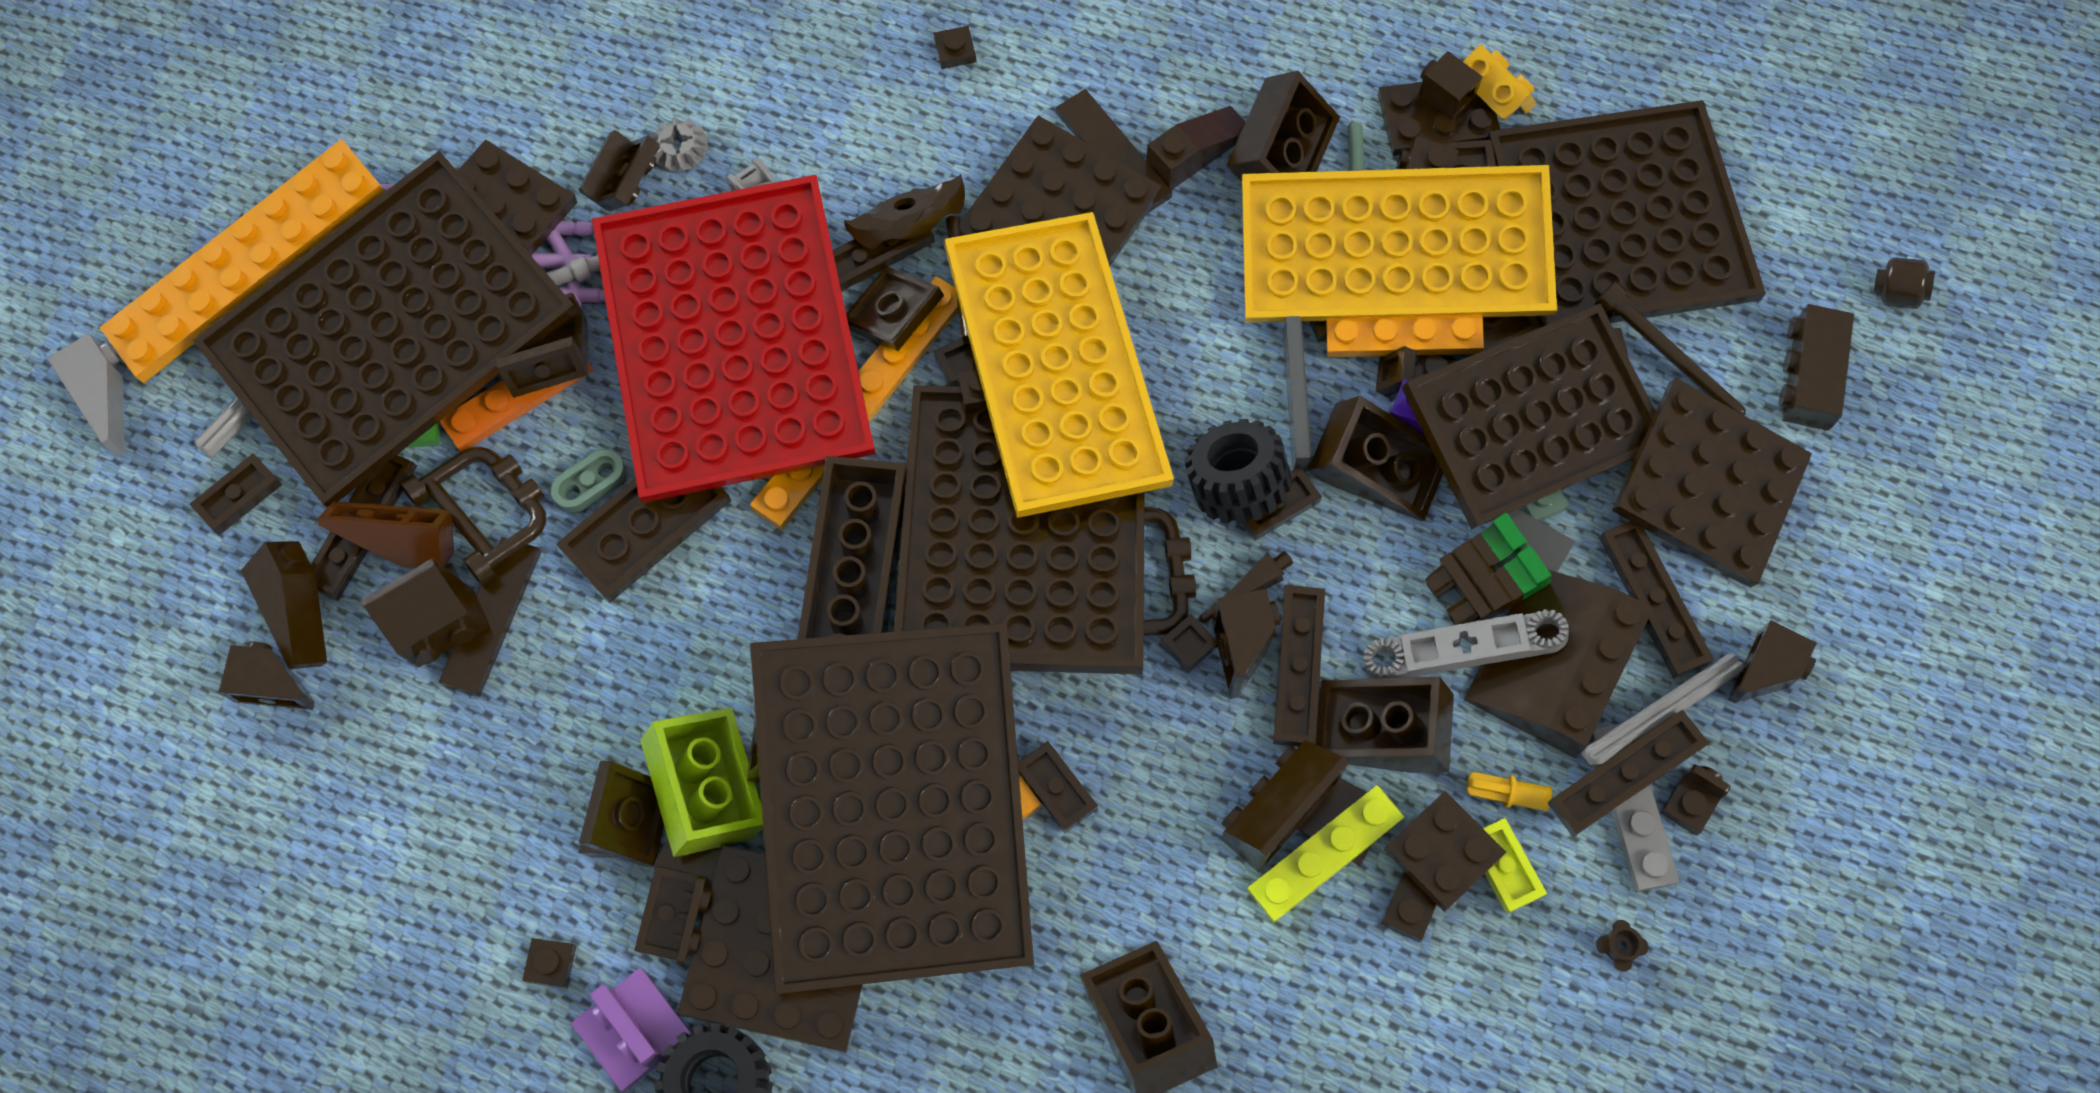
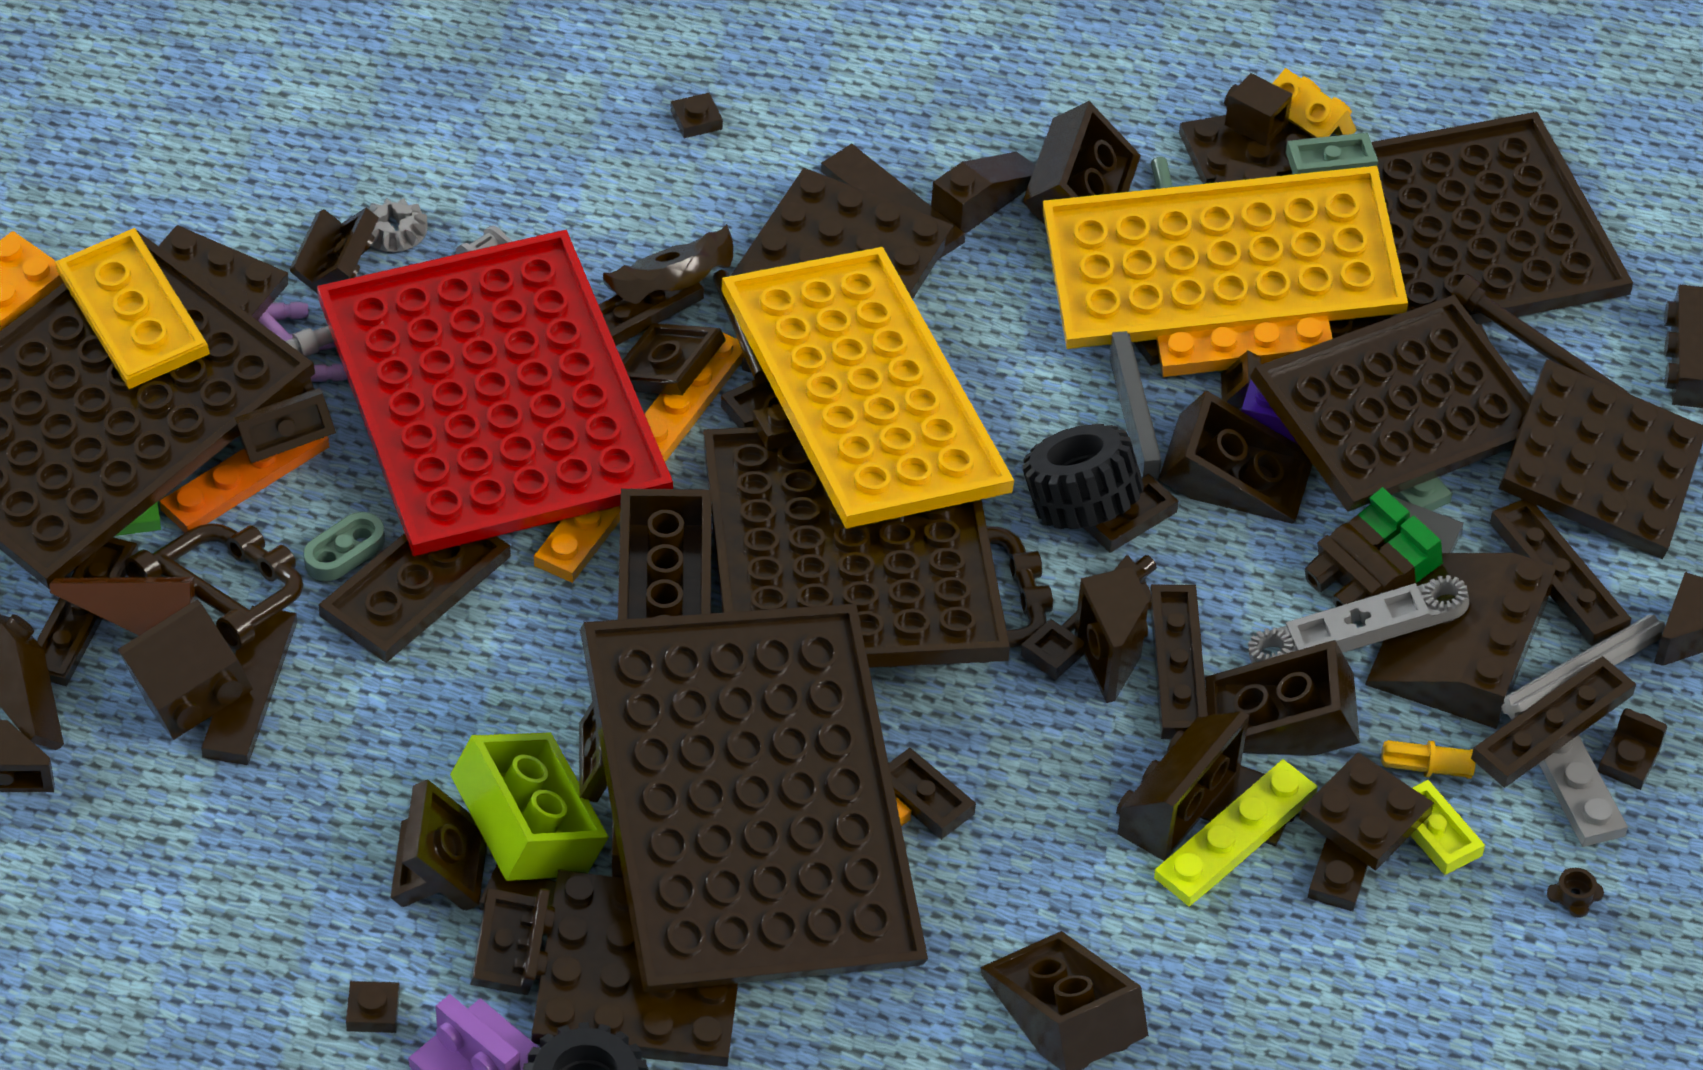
camera: 10 degrees left, 20 degrees down
none -> yellow tile [55,228,210,389]
none -> sand green plate [1286,132,1378,174]

